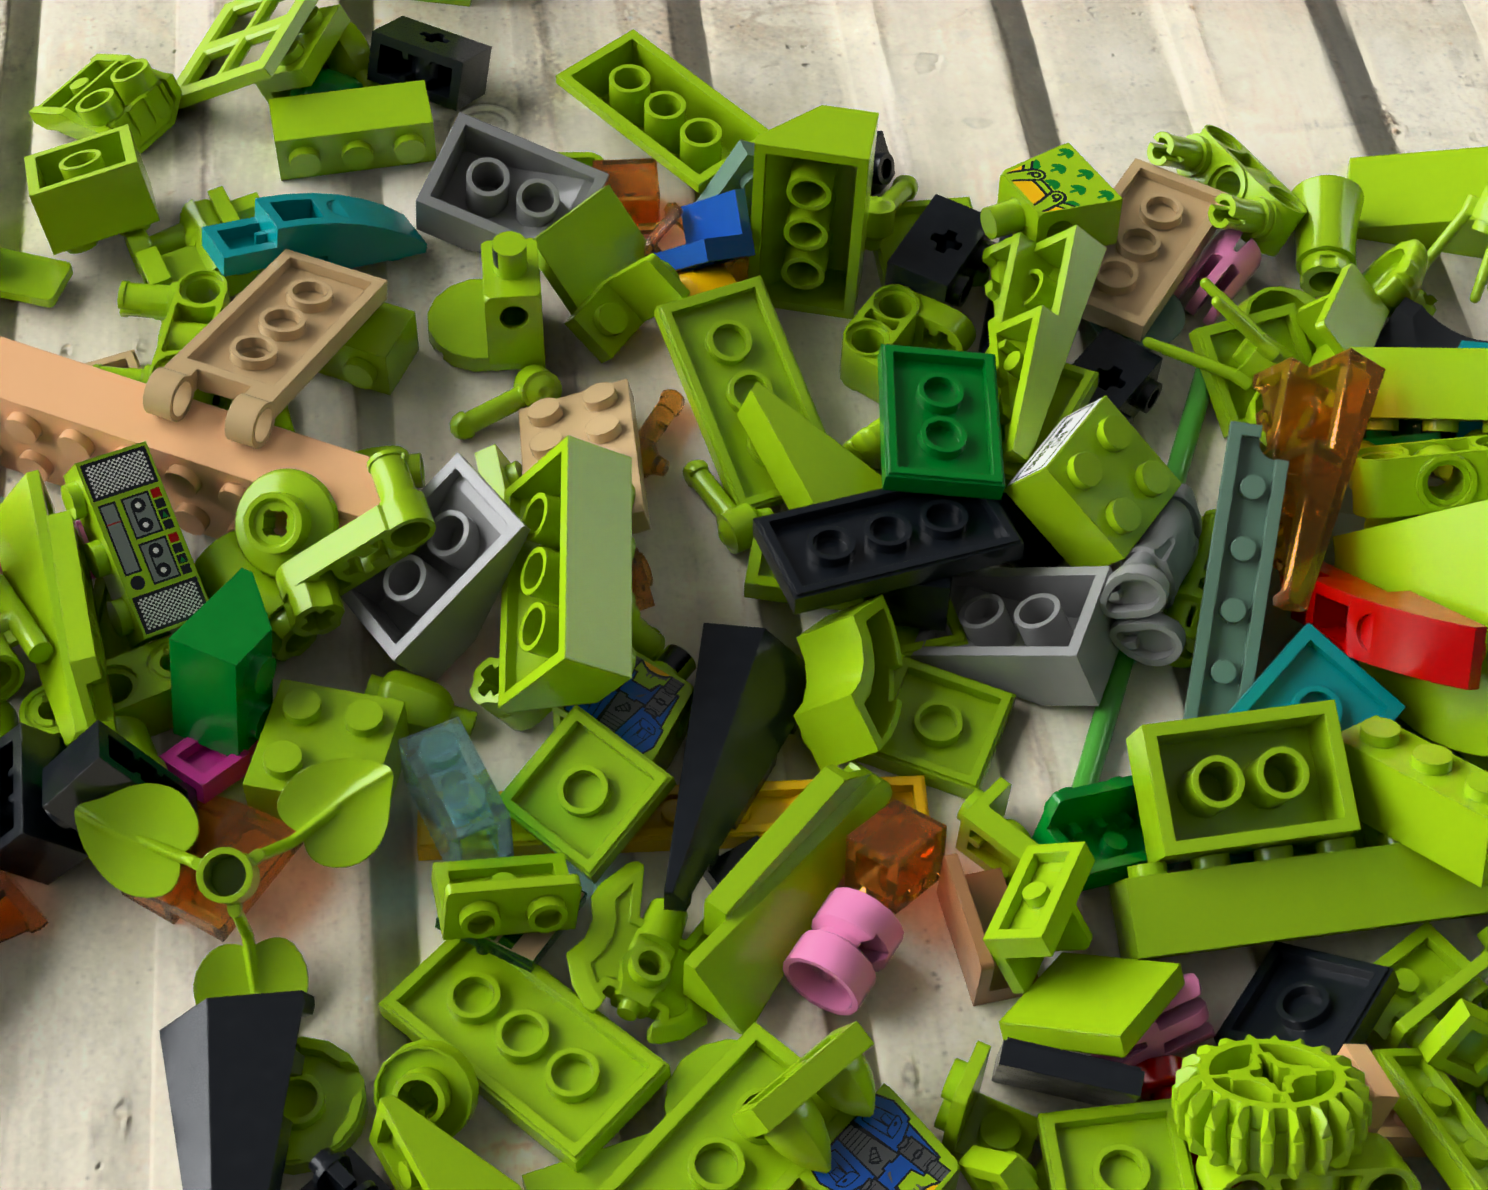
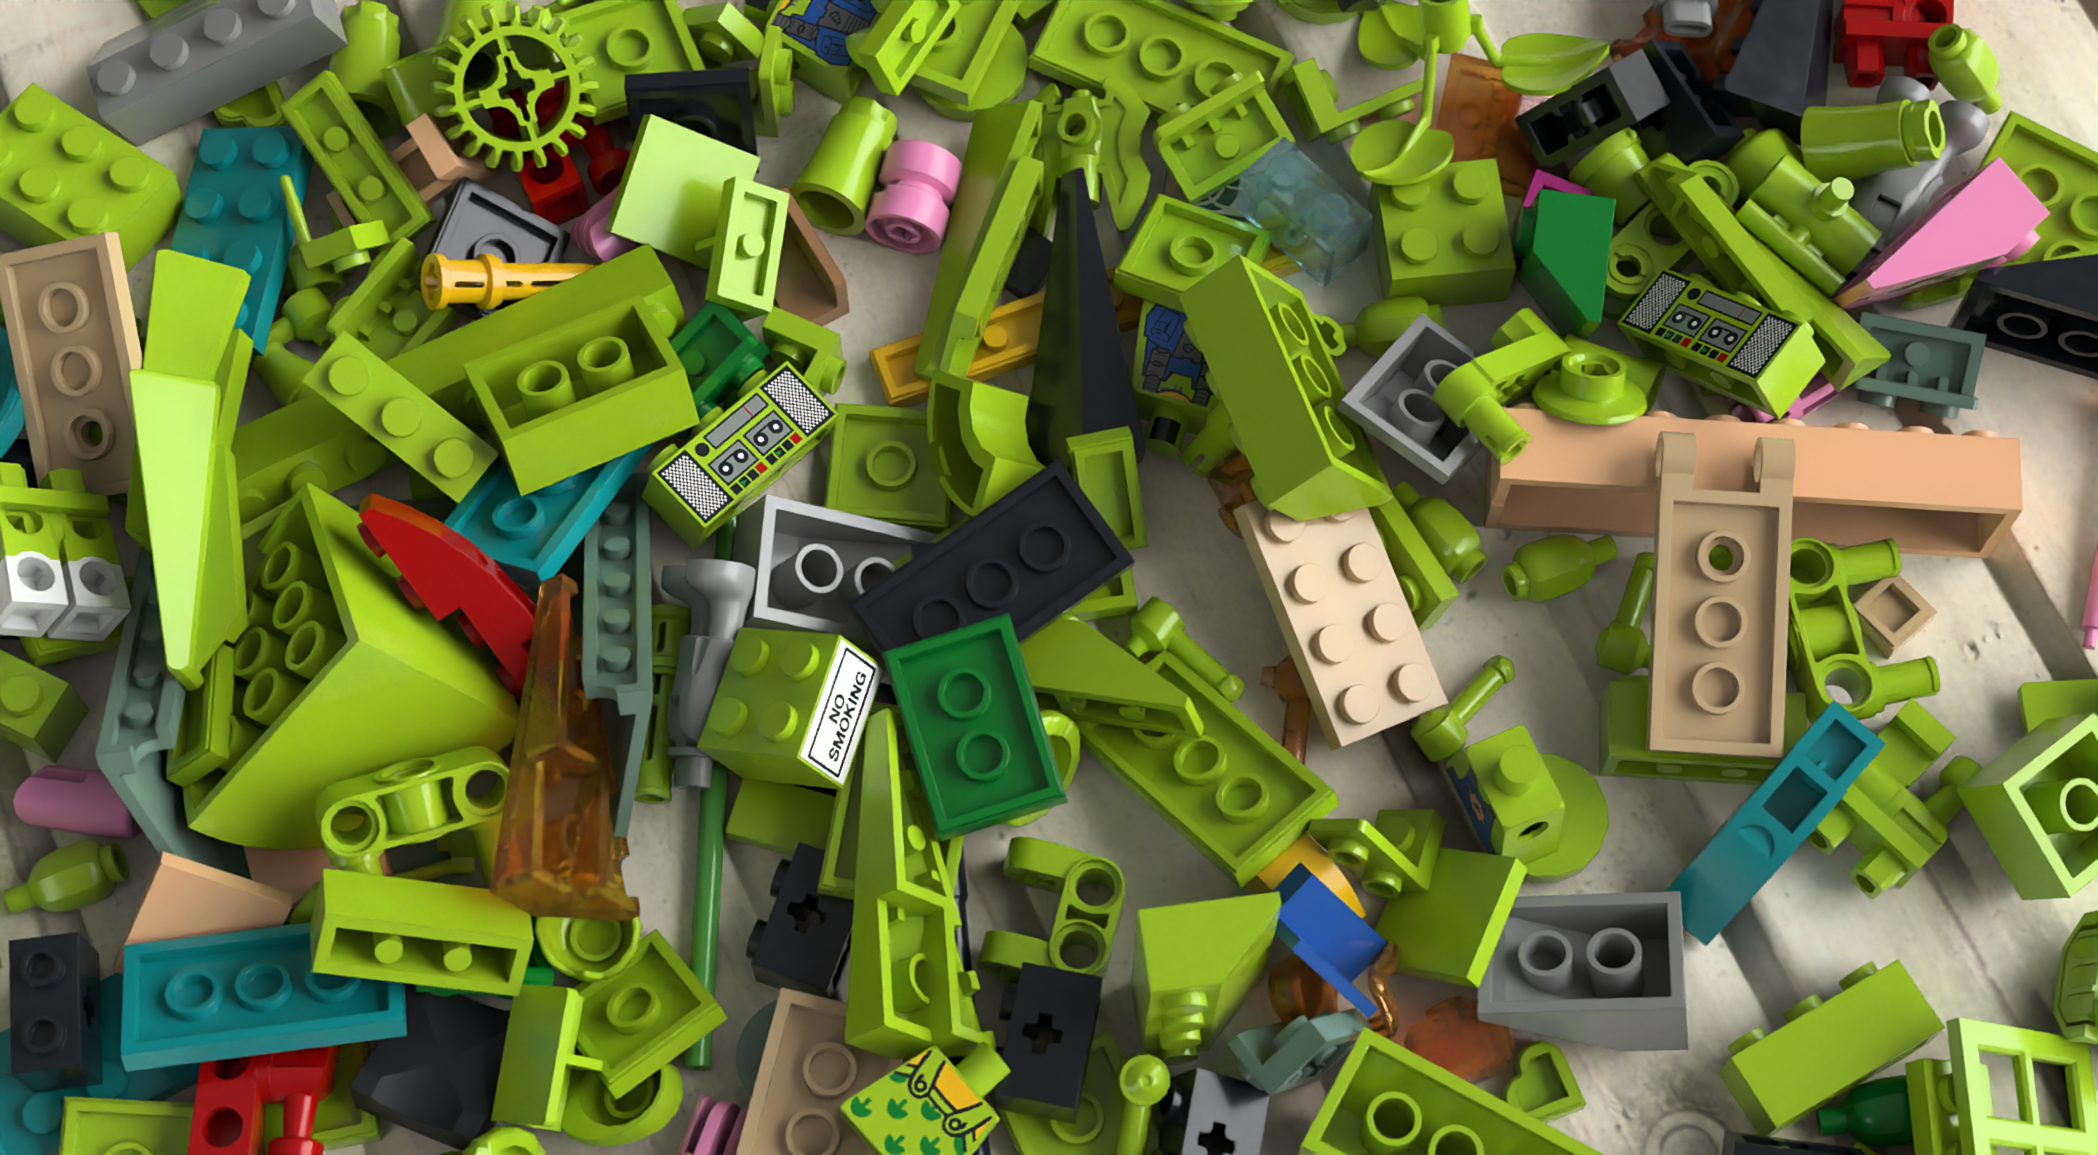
camera: 165 degrees right, 15 degrees up
clear orange brick [845,799,947,914] -> none
lime plant [1142,278,1293,391] -> none
none -> yellow pin [421,253,604,310]
none -> brick [642,361,839,551]
none -> lime plant [788,96,898,236]
none -> lime tile [1066,426,1148,550]
none -> lime bracket [1279,57,1423,146]
none -> lime piece [1595,552,1654,675]

